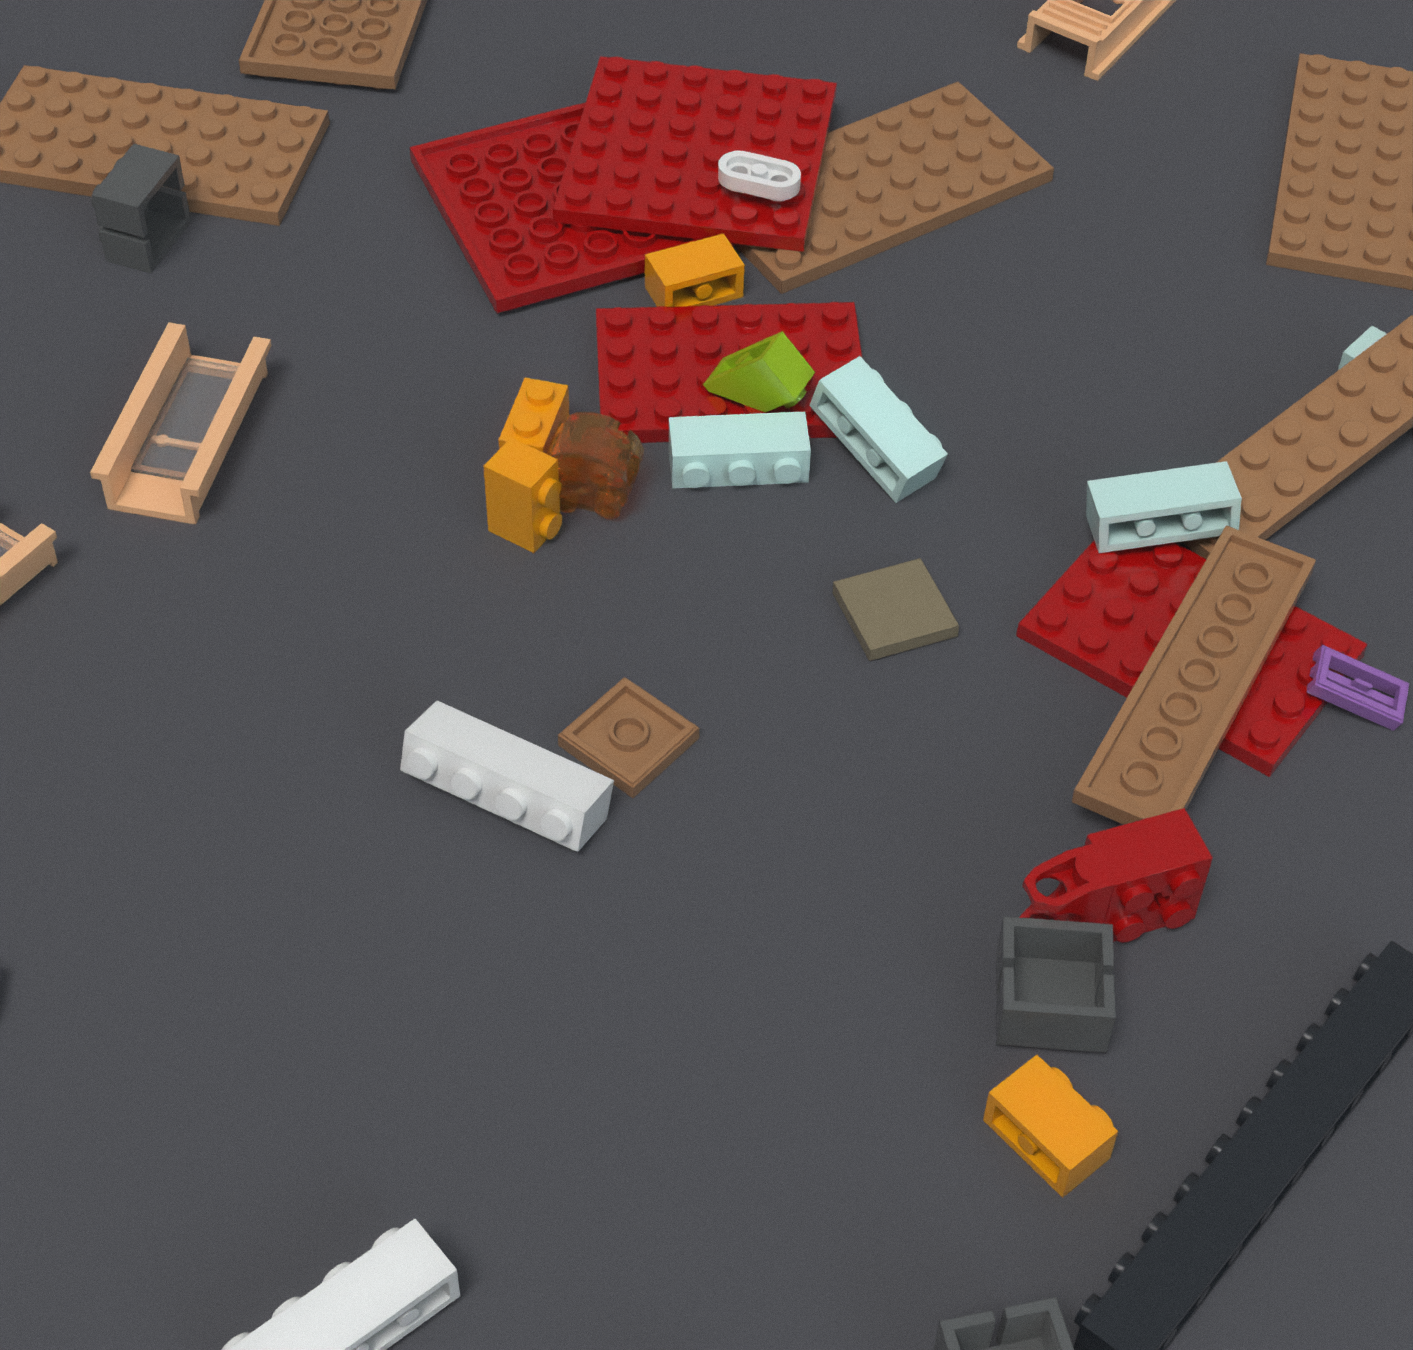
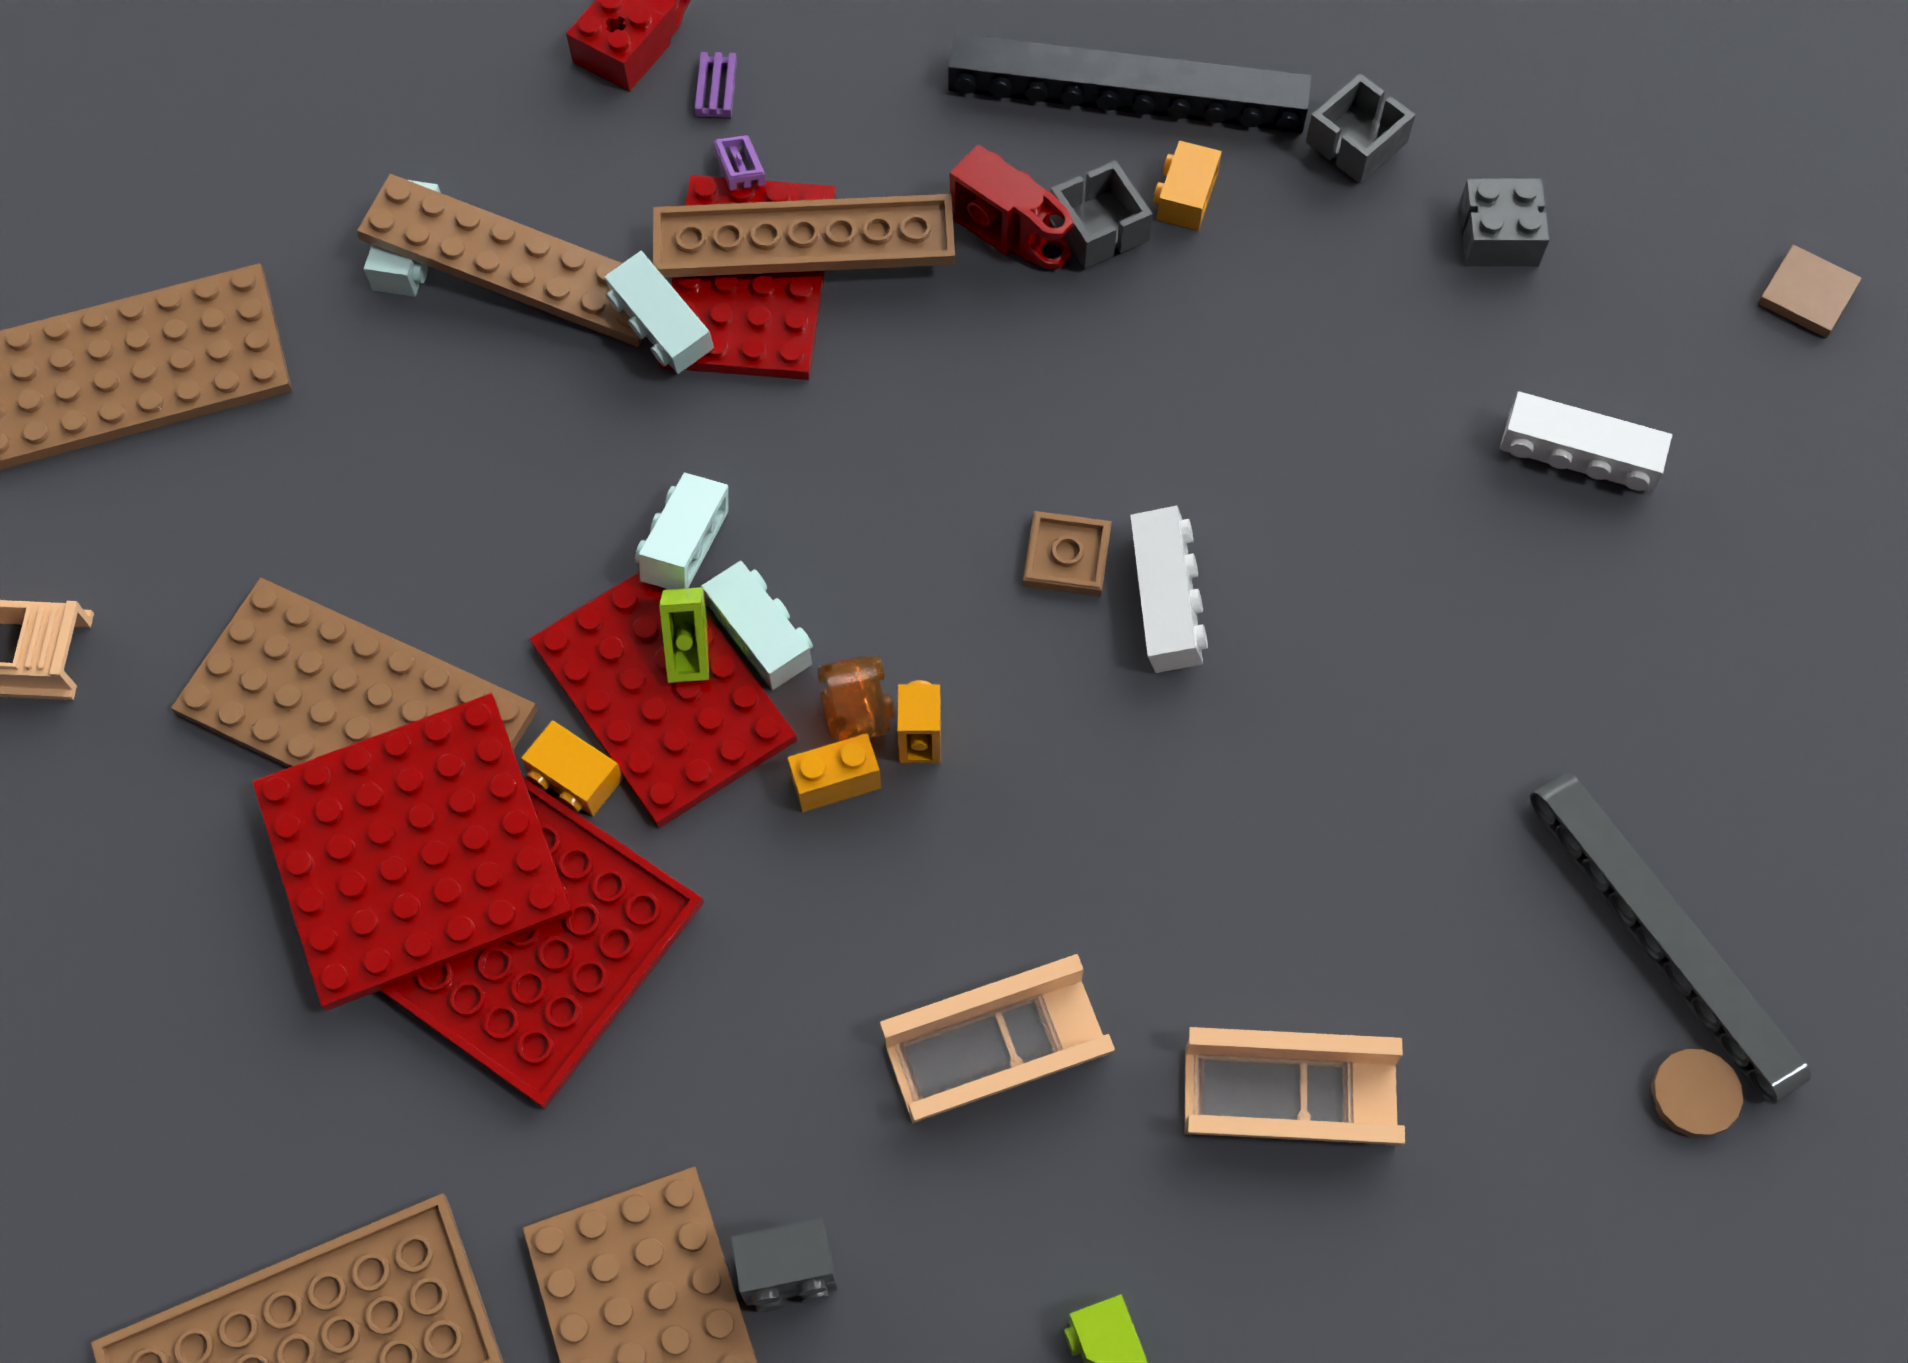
camera: 120 degrees left, 15 degrees up
white plate [718,151,801,202] -> none
dark tan tile [832,558,959,661] -> none

